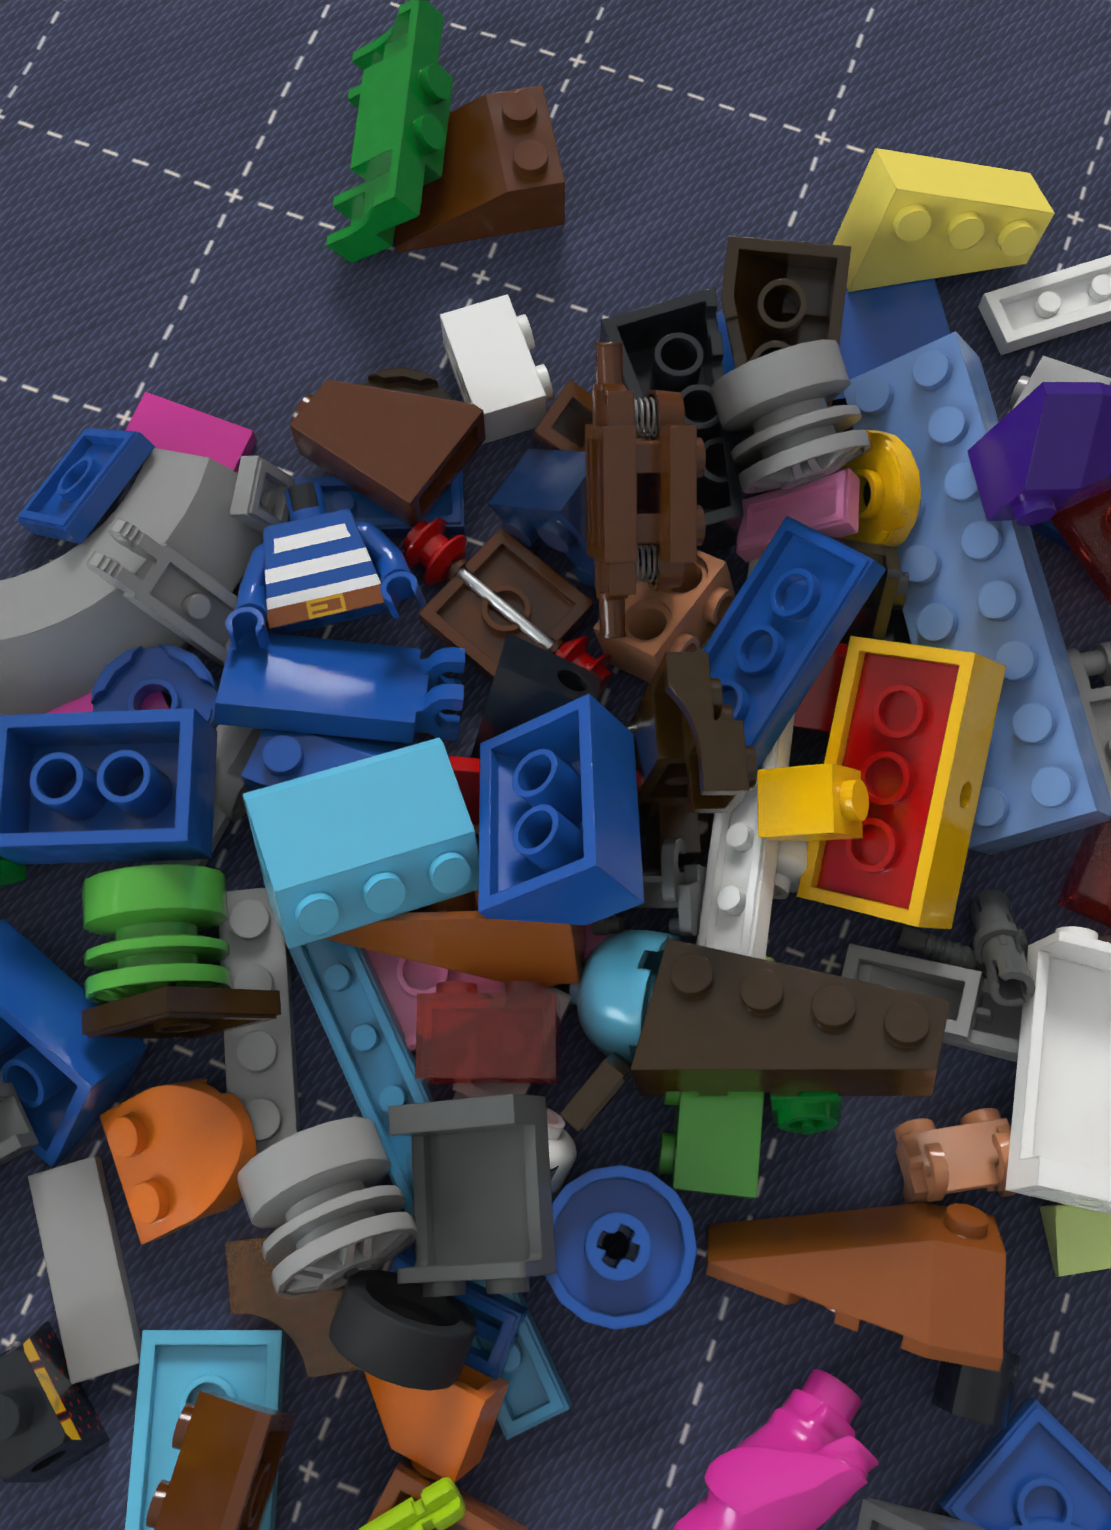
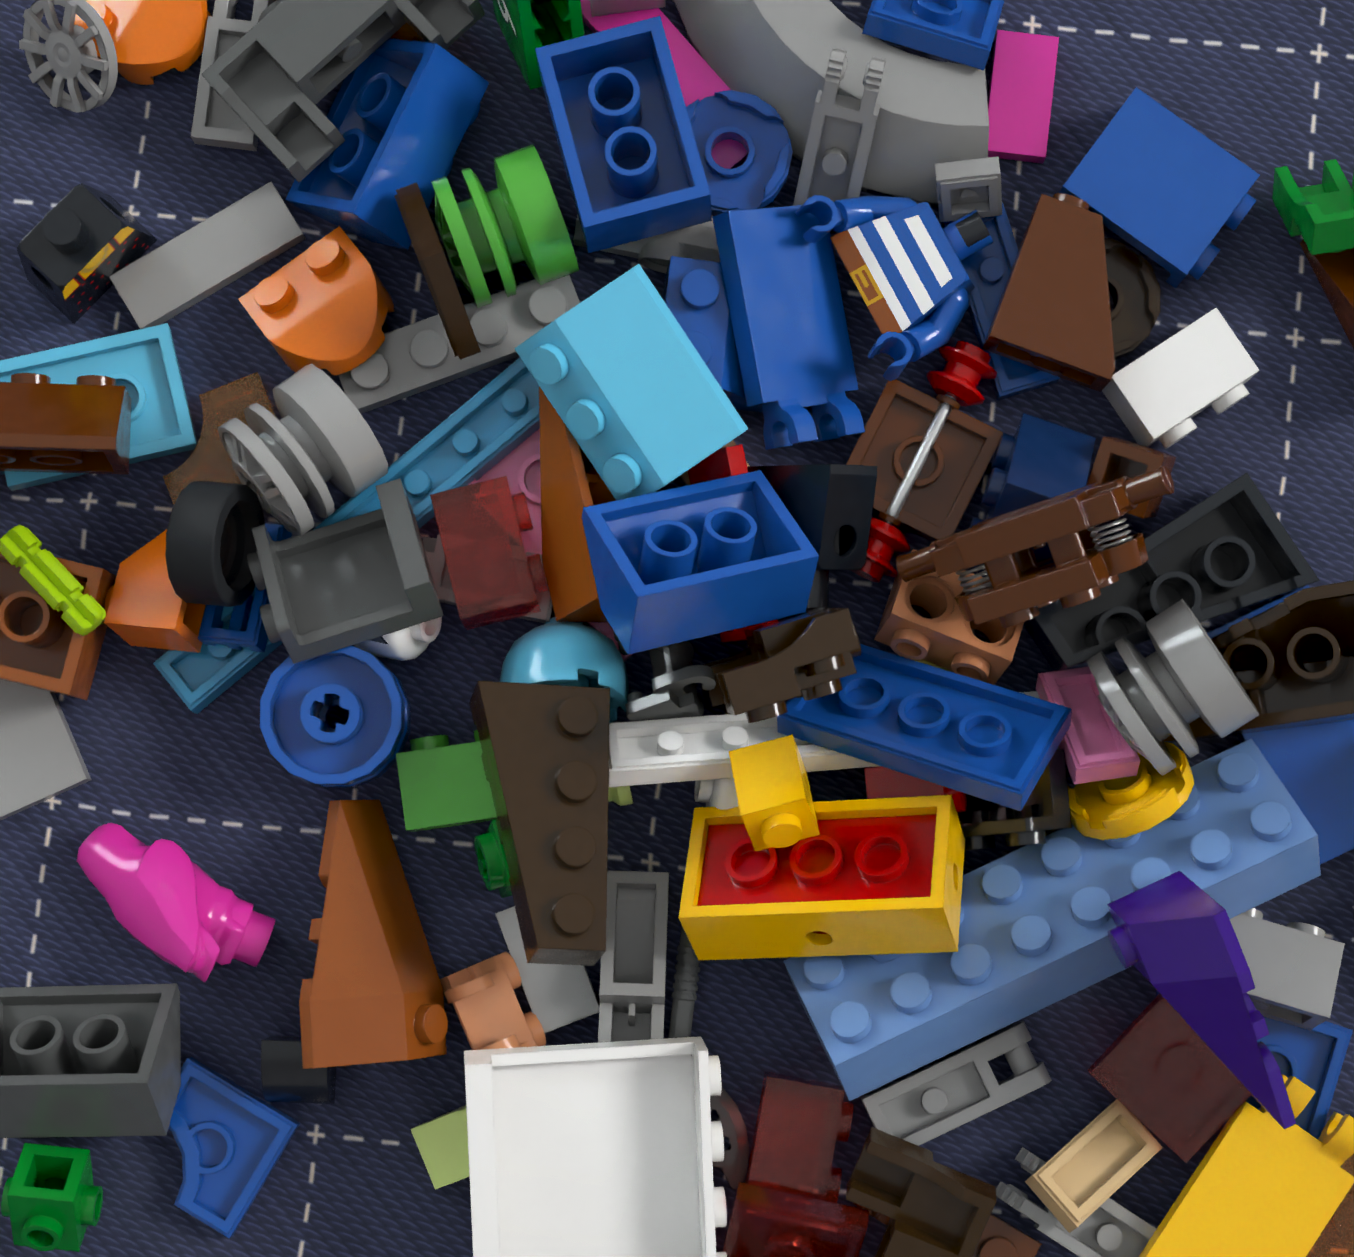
camera: 75 degrees right, 10 degrees up
dark brown tile [559,1052,632,1131] -> none
dark grey pin [968,889,1036,1007] -> none
none -> light grey tile [495,906,599,1033]
none -> blue panel [1059,87,1260,288]

